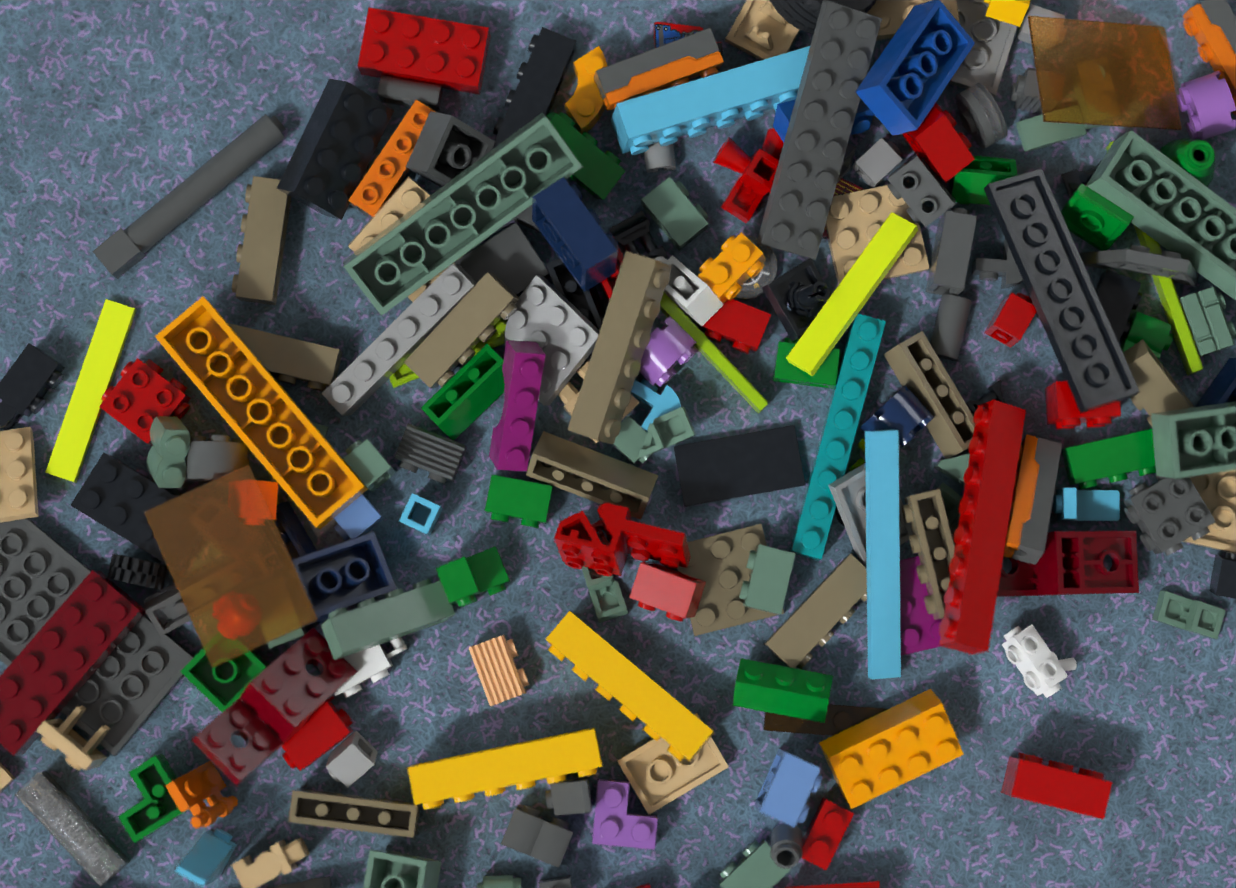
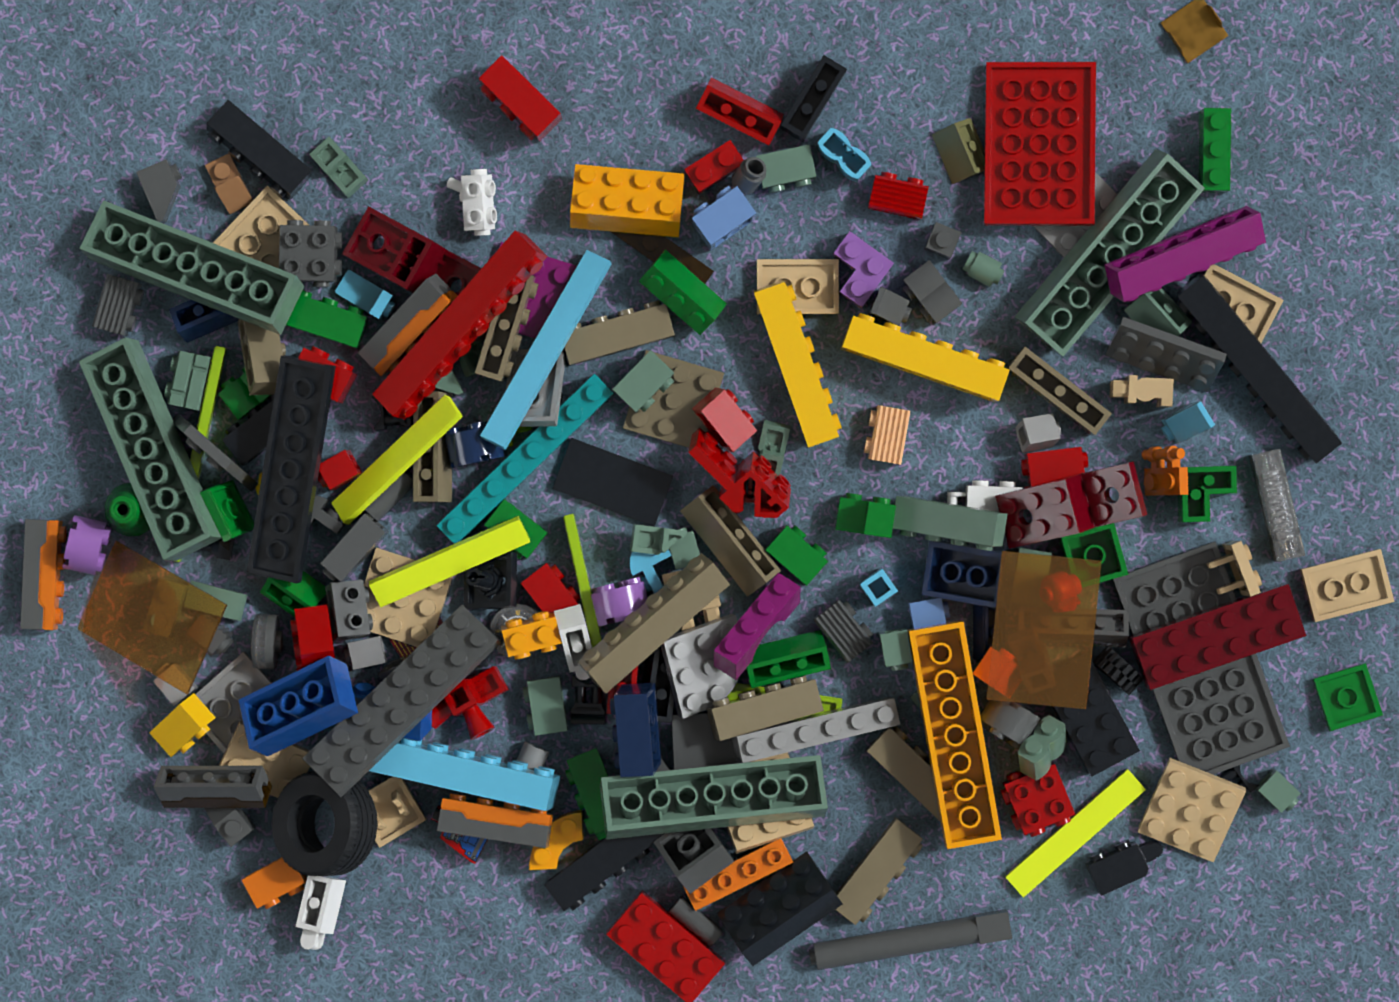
camera: 150 degrees left, 5 degrees up
none -> neon yellow tile [331,395,463,525]

